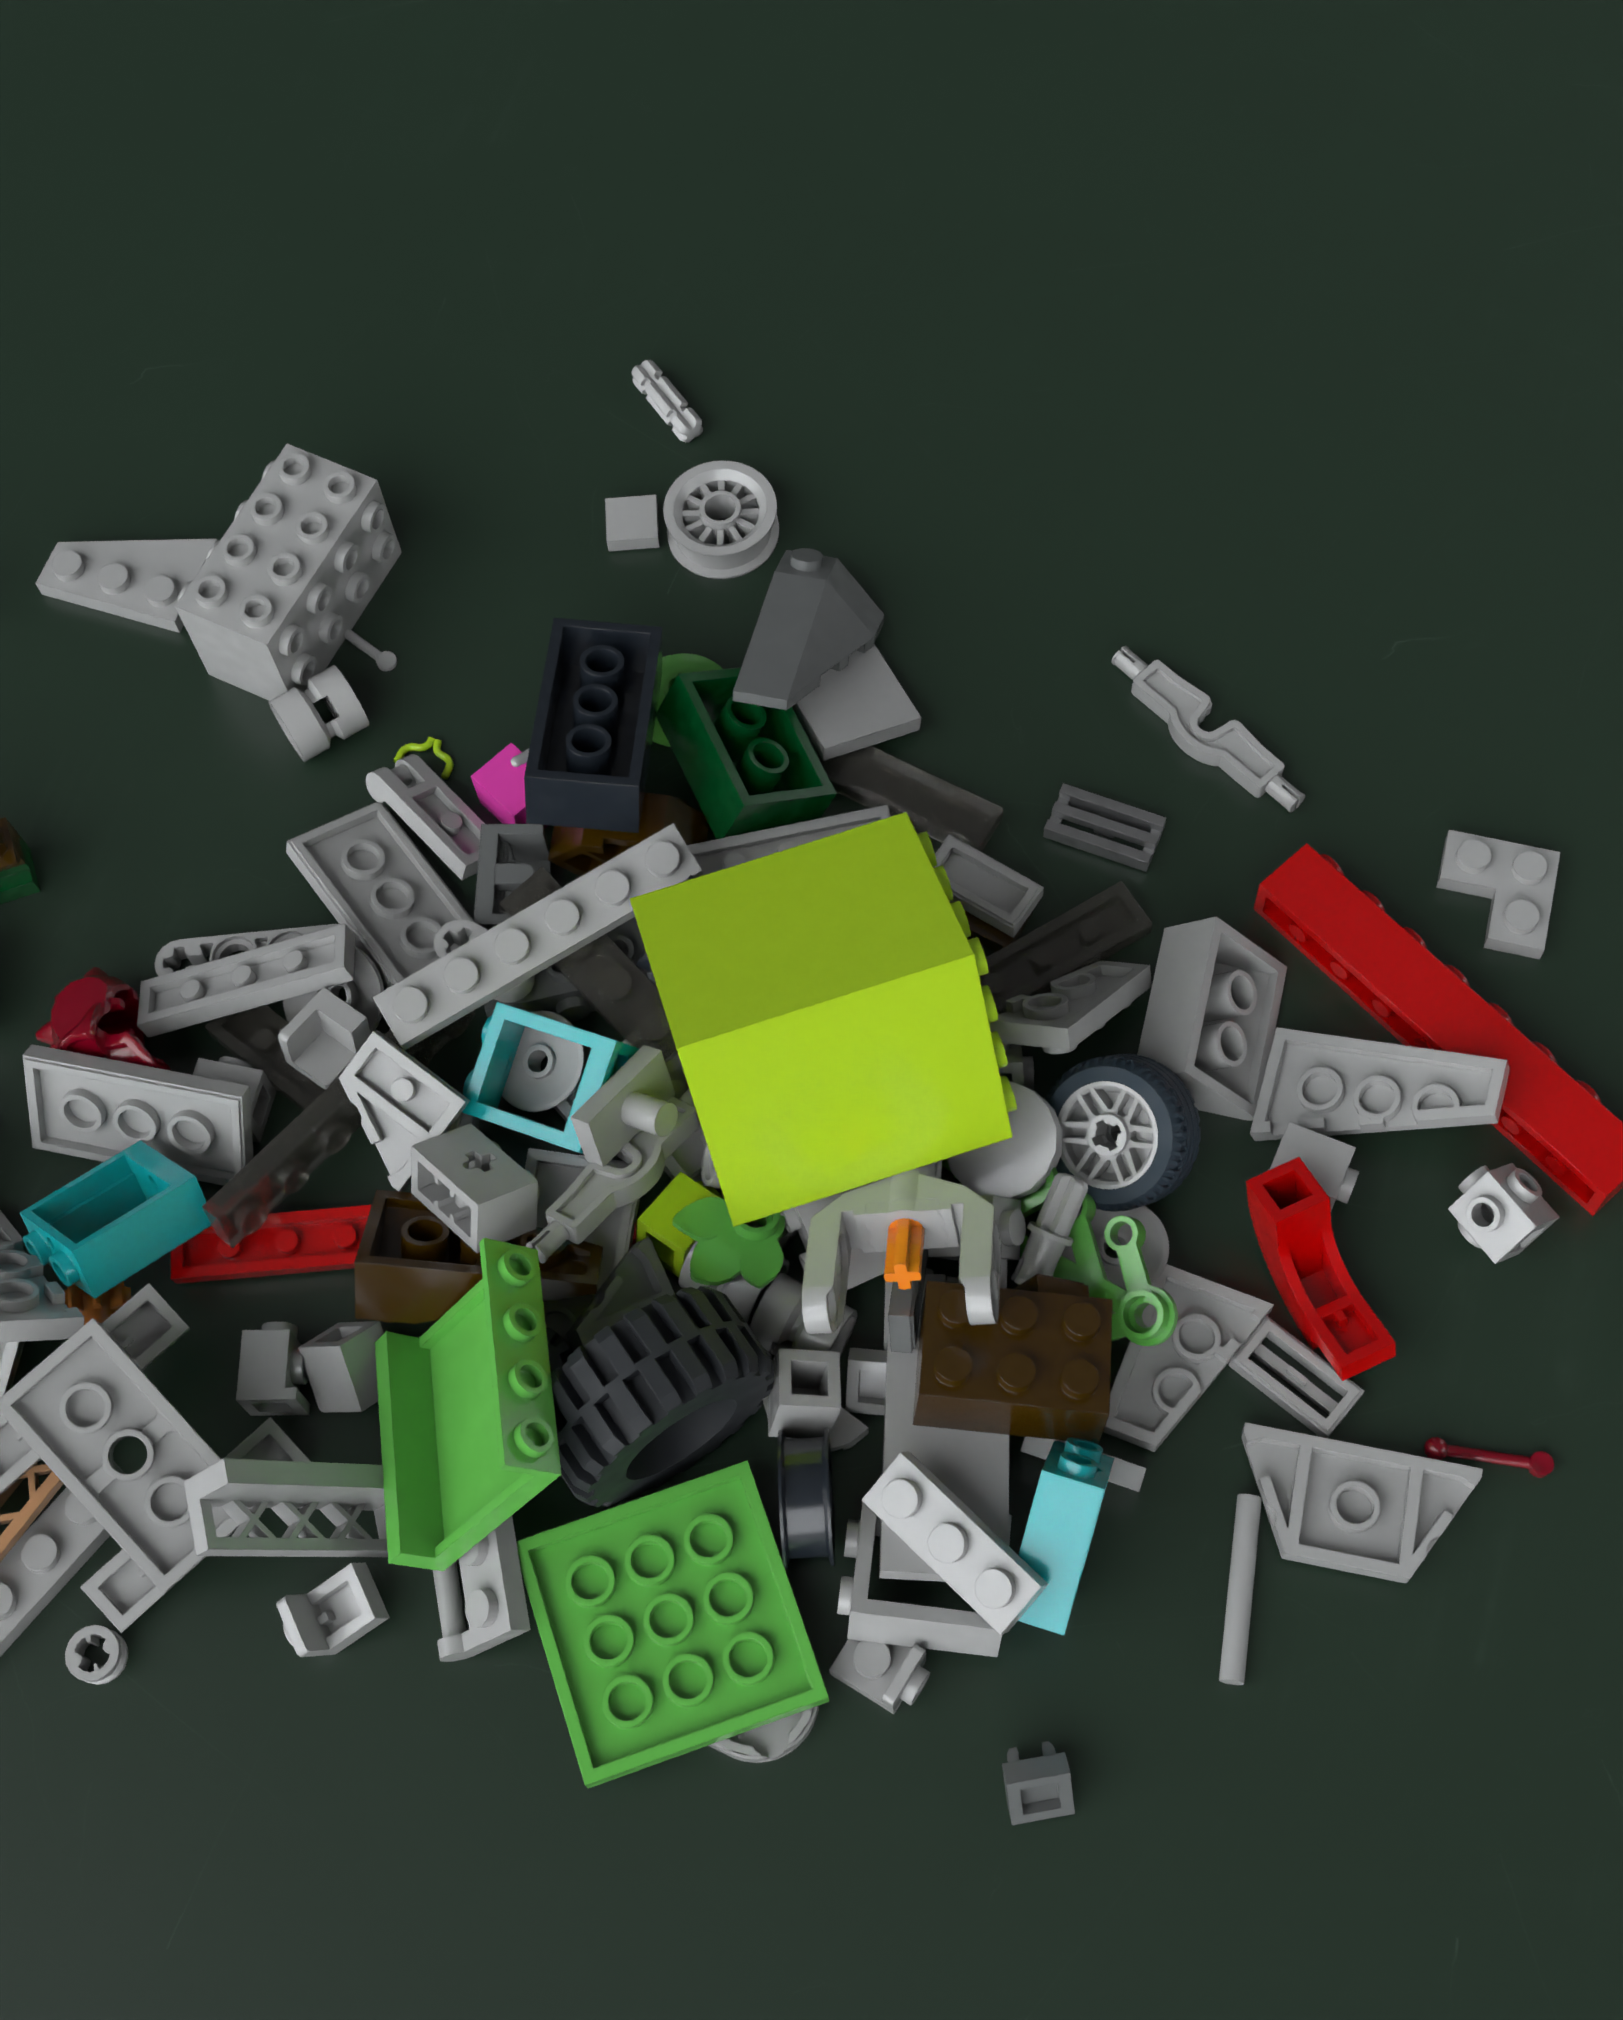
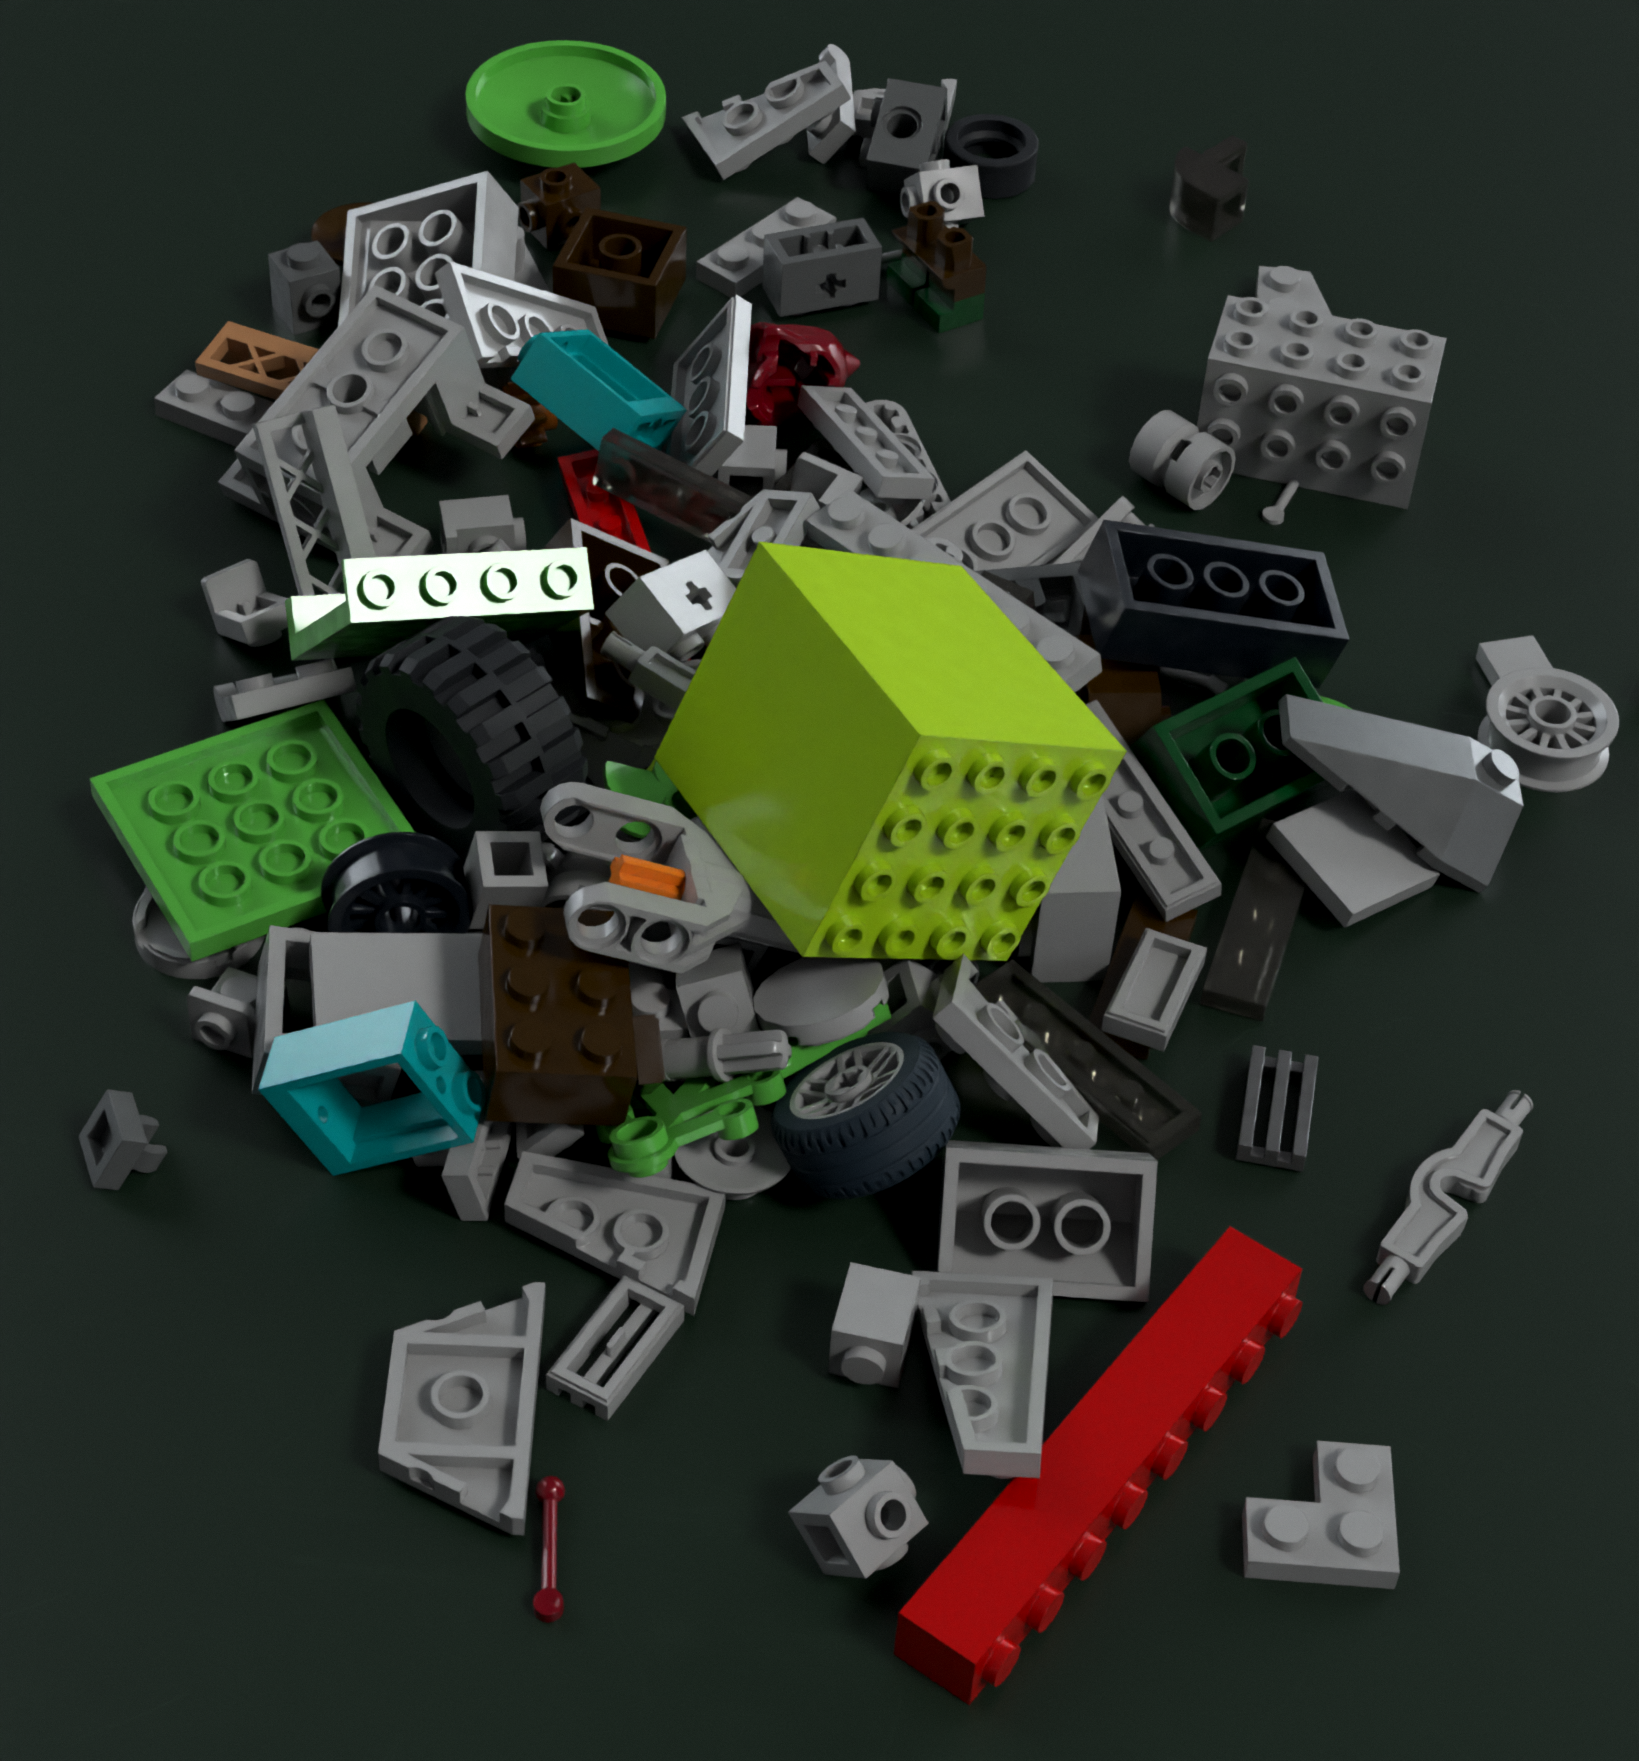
camera: 70 degrees right, 20 degrees down
light grey bush [65,1625,128,1685] -> none
plate [862,1451,1048,1635] -> none
light grey bar [1219,1494,1262,1685] -> none
red arch [1246,1157,1396,1381] -> none

